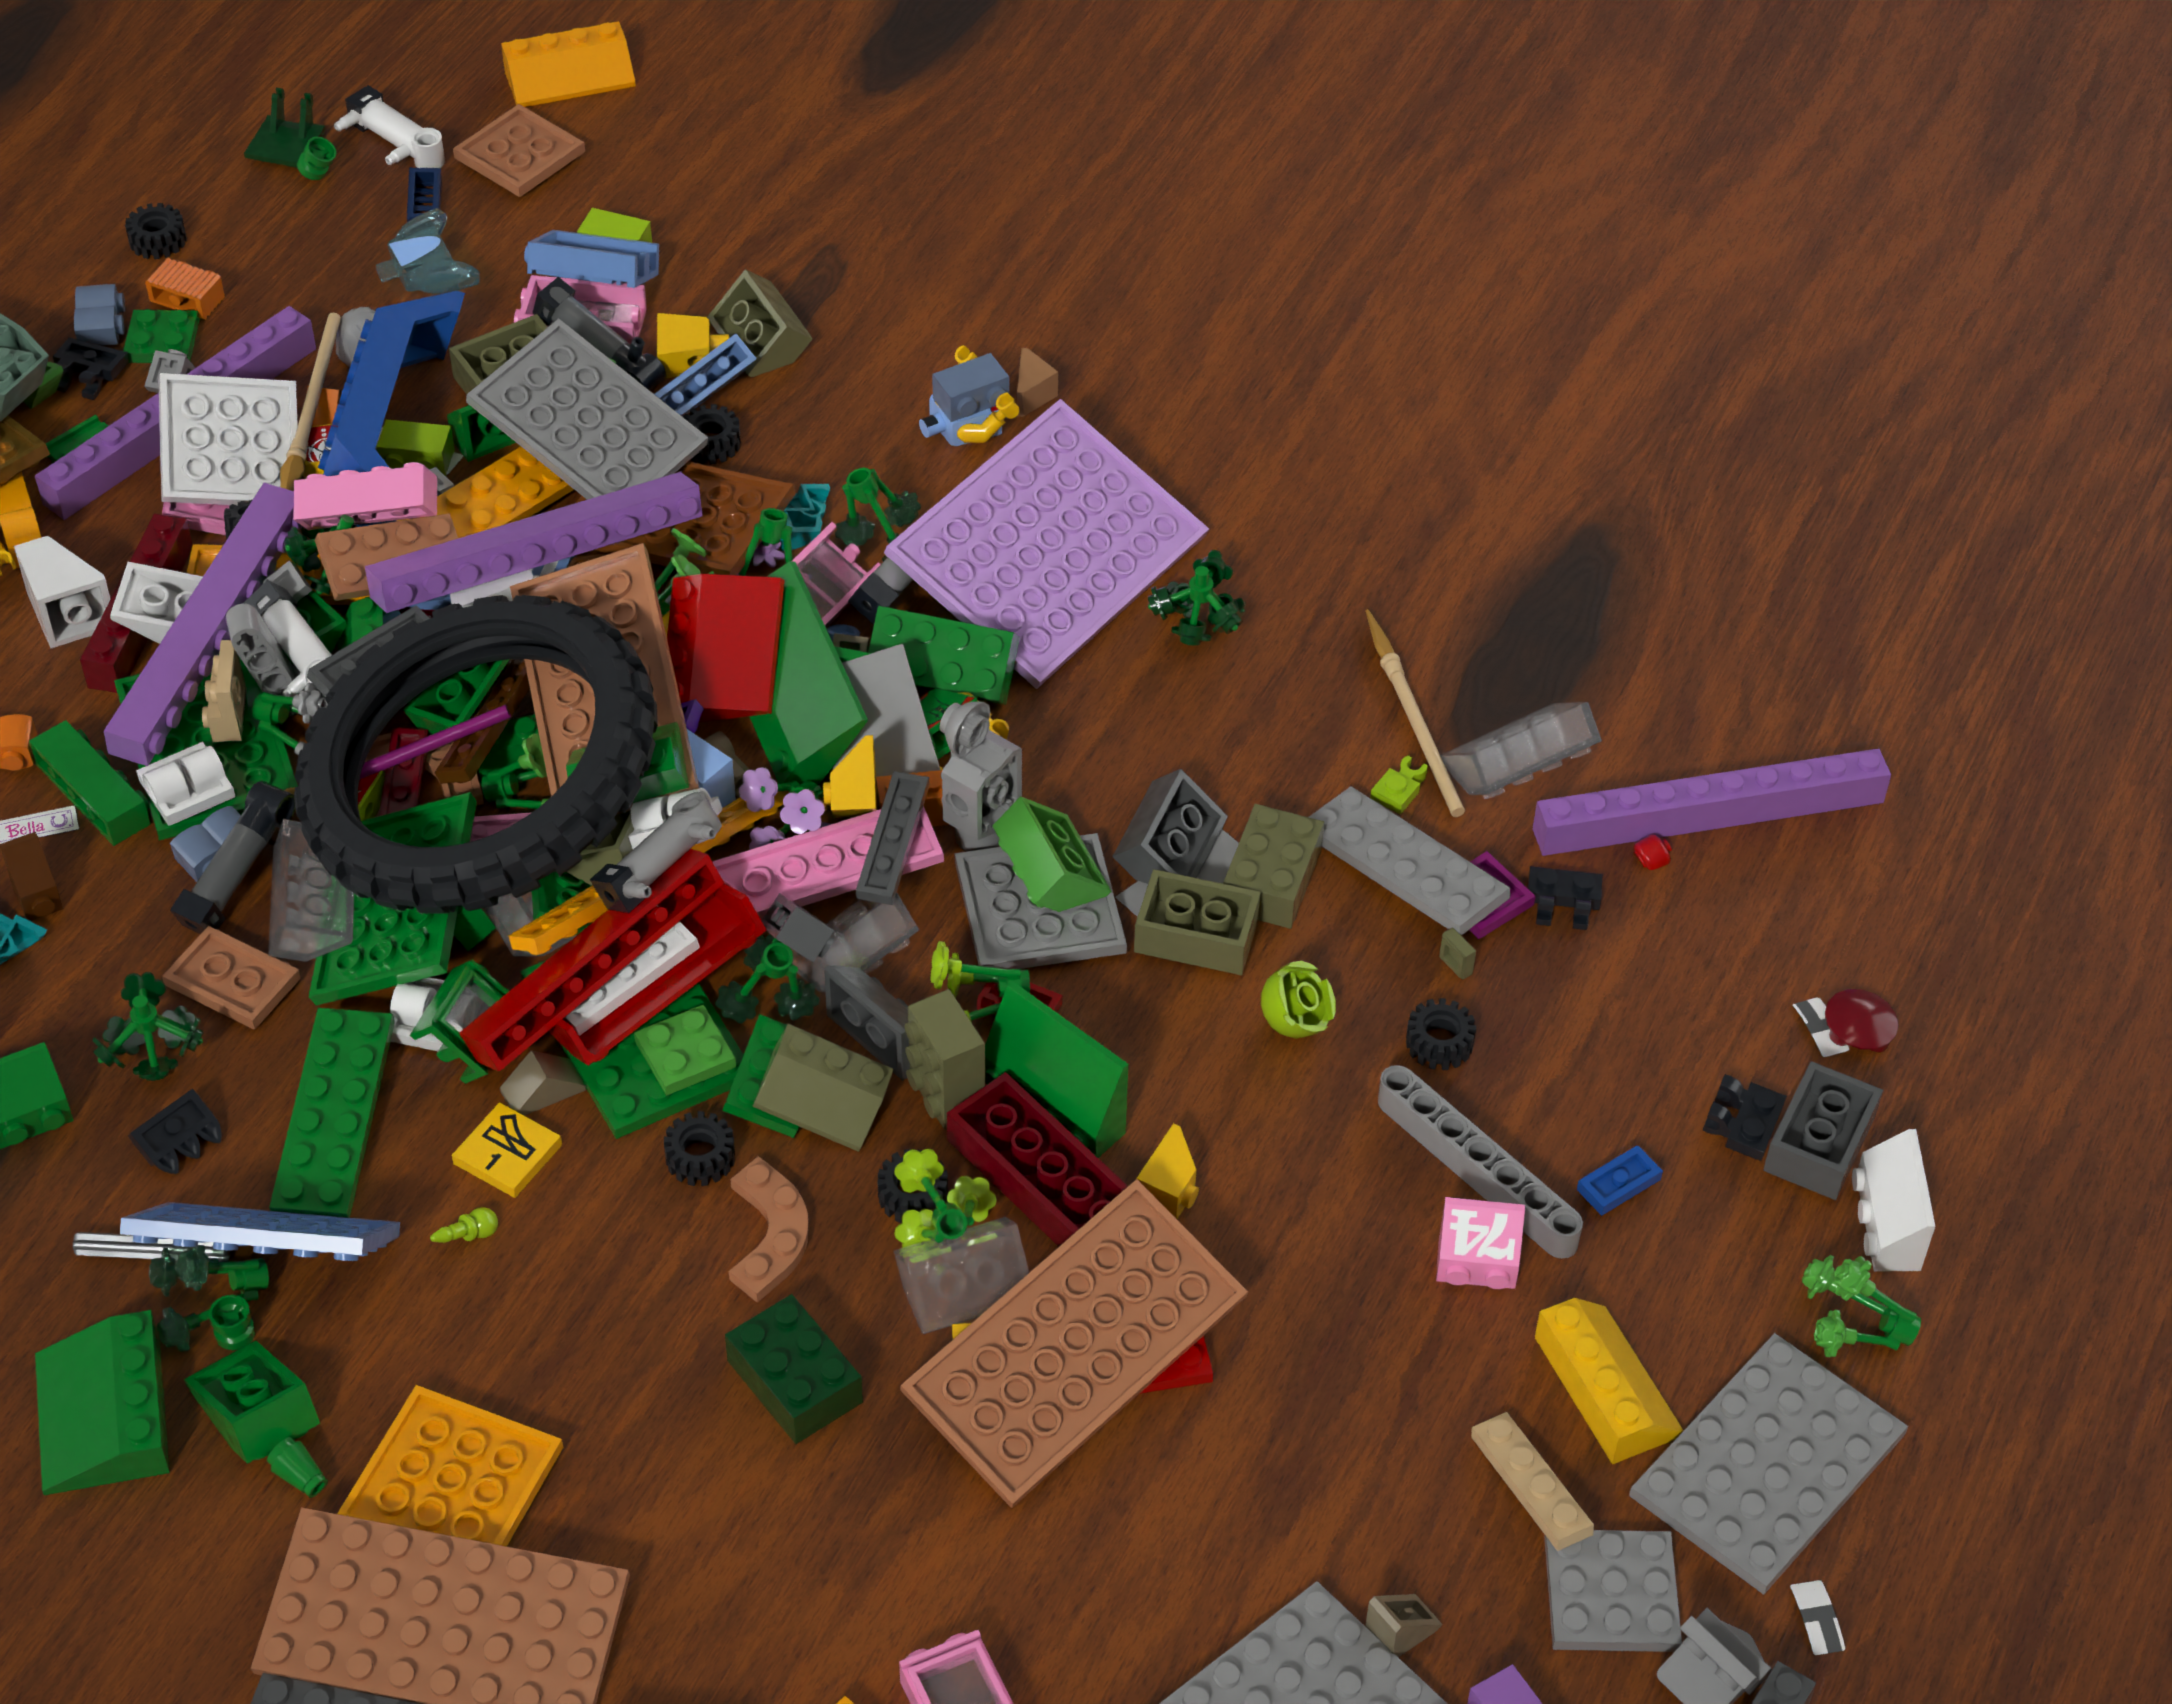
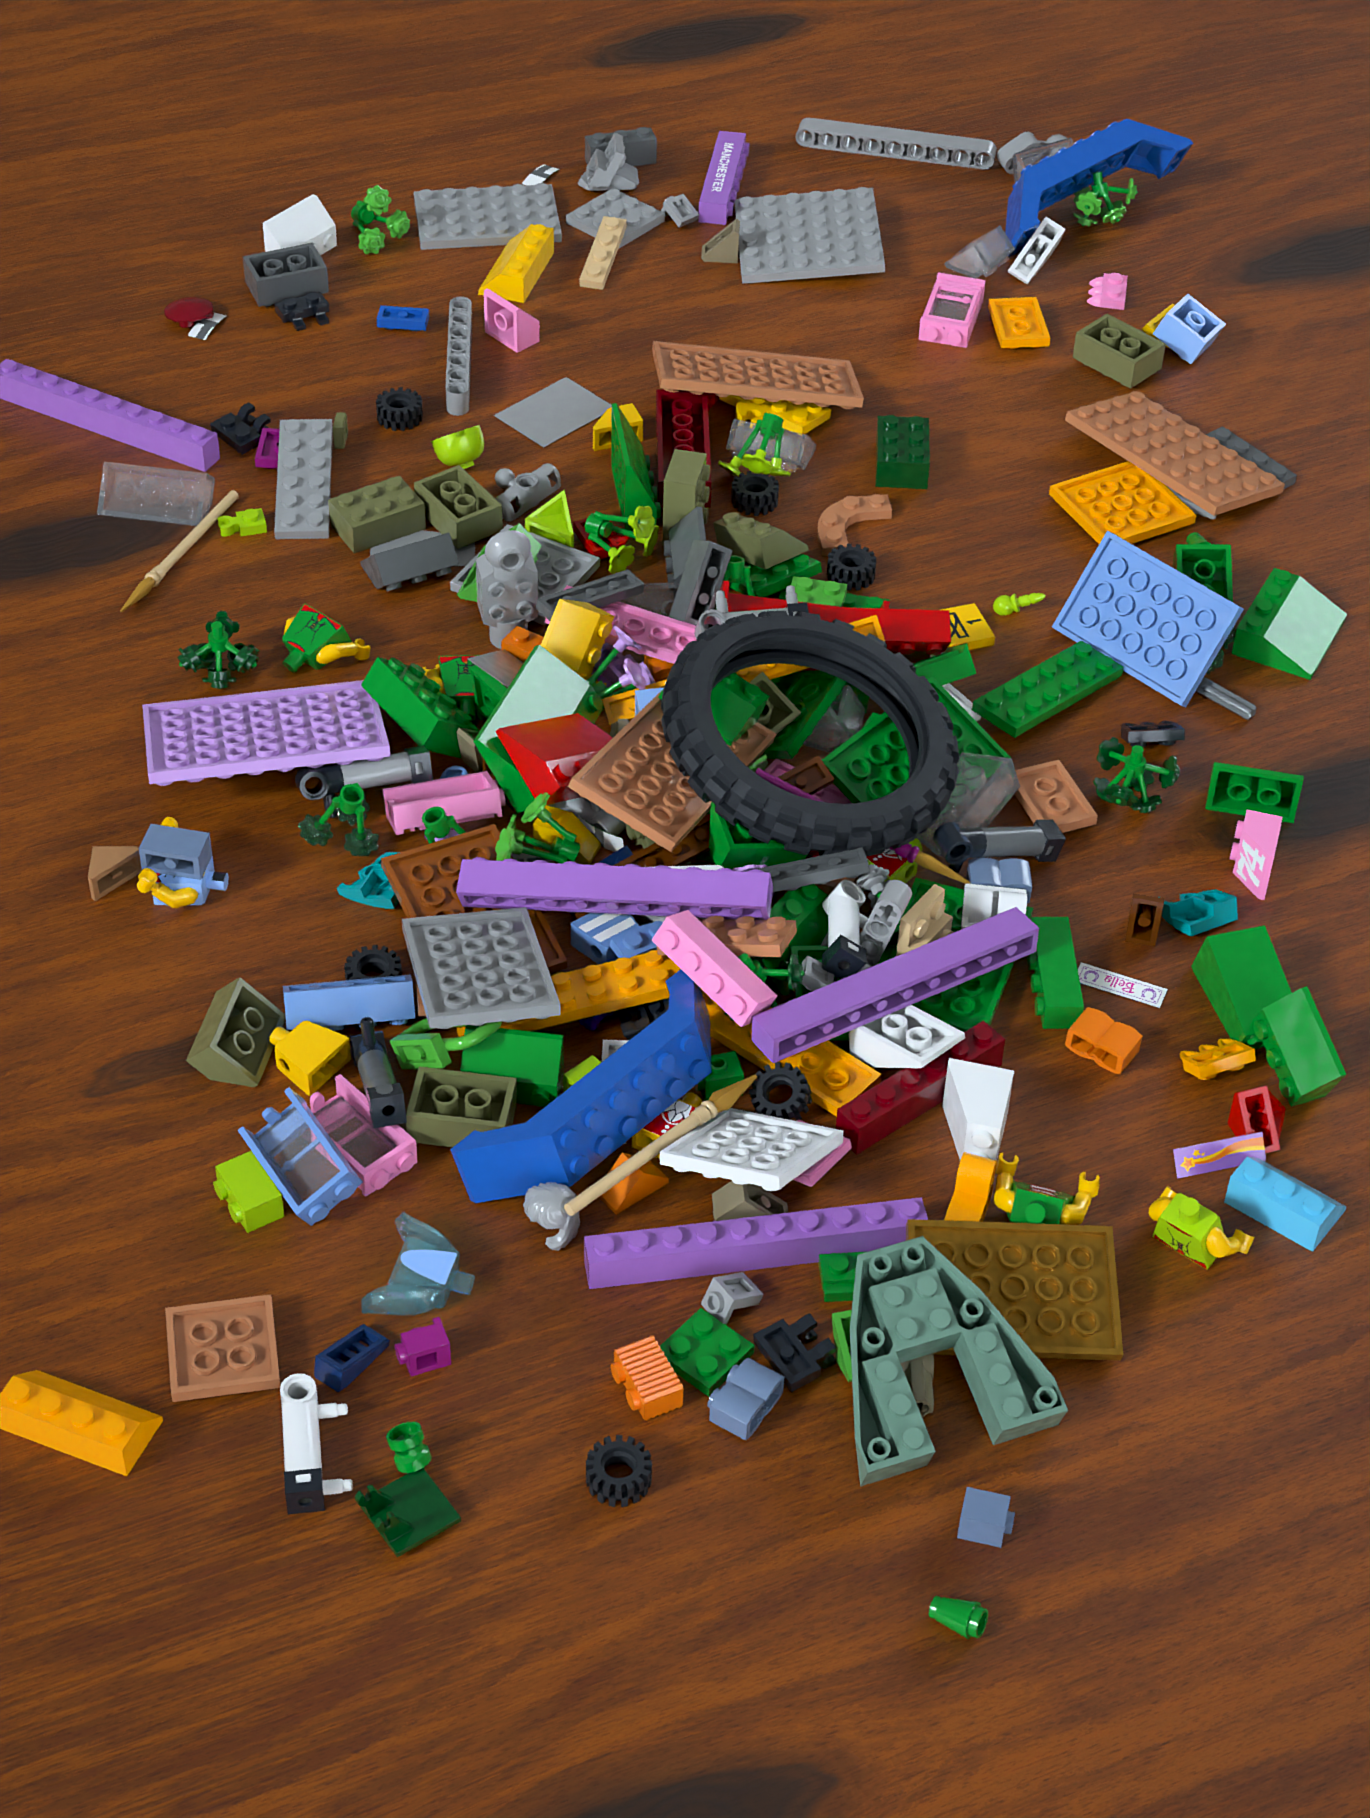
camera: 140 degrees left, 5 degrees down
none -> green torso [282,603,371,673]
none -> magenta brick [395,1317,451,1377]
none -> light grey sticker [494,377,612,448]
none -> light grey piece [495,463,561,521]
none -> lime slope [525,489,574,548]
none -> light grey bracket [661,194,699,228]

